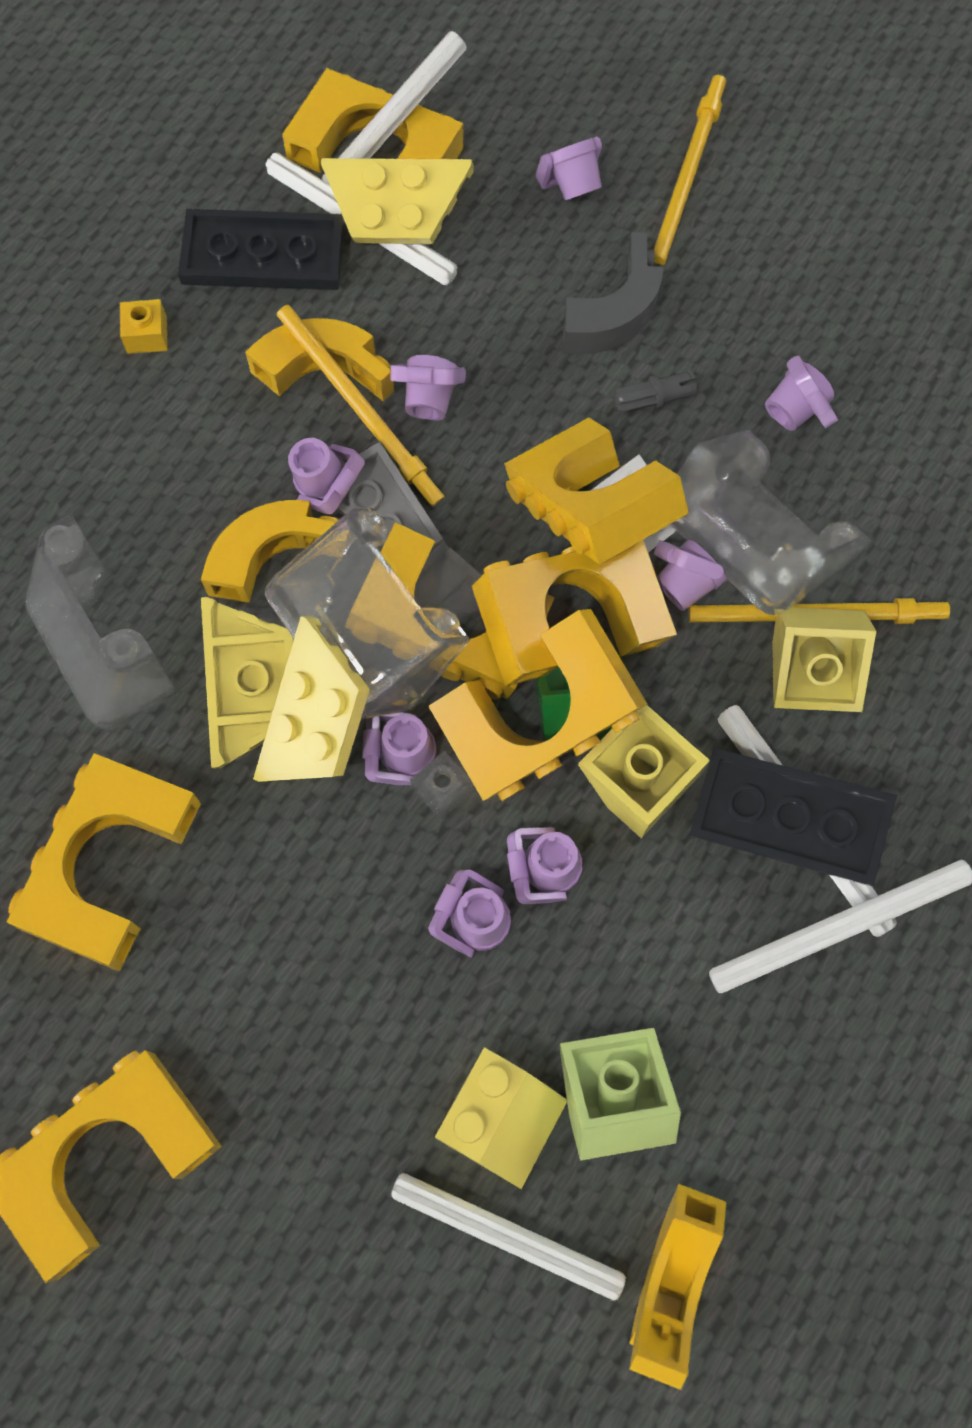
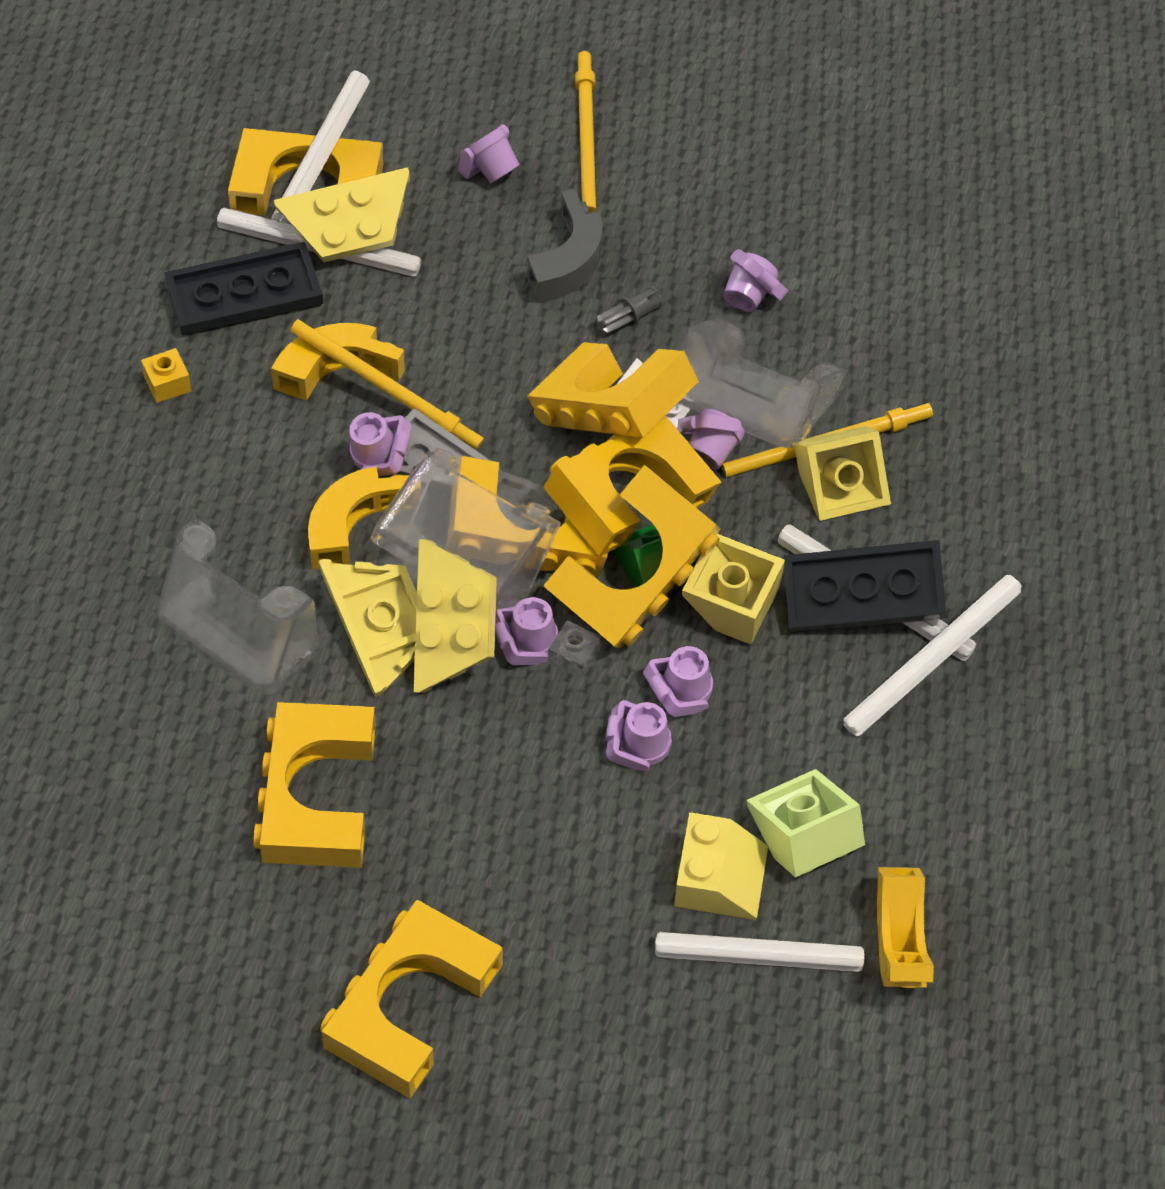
camera: 20 degrees left, 15 degrees down
lavender piece [391,355,466,421] -> none

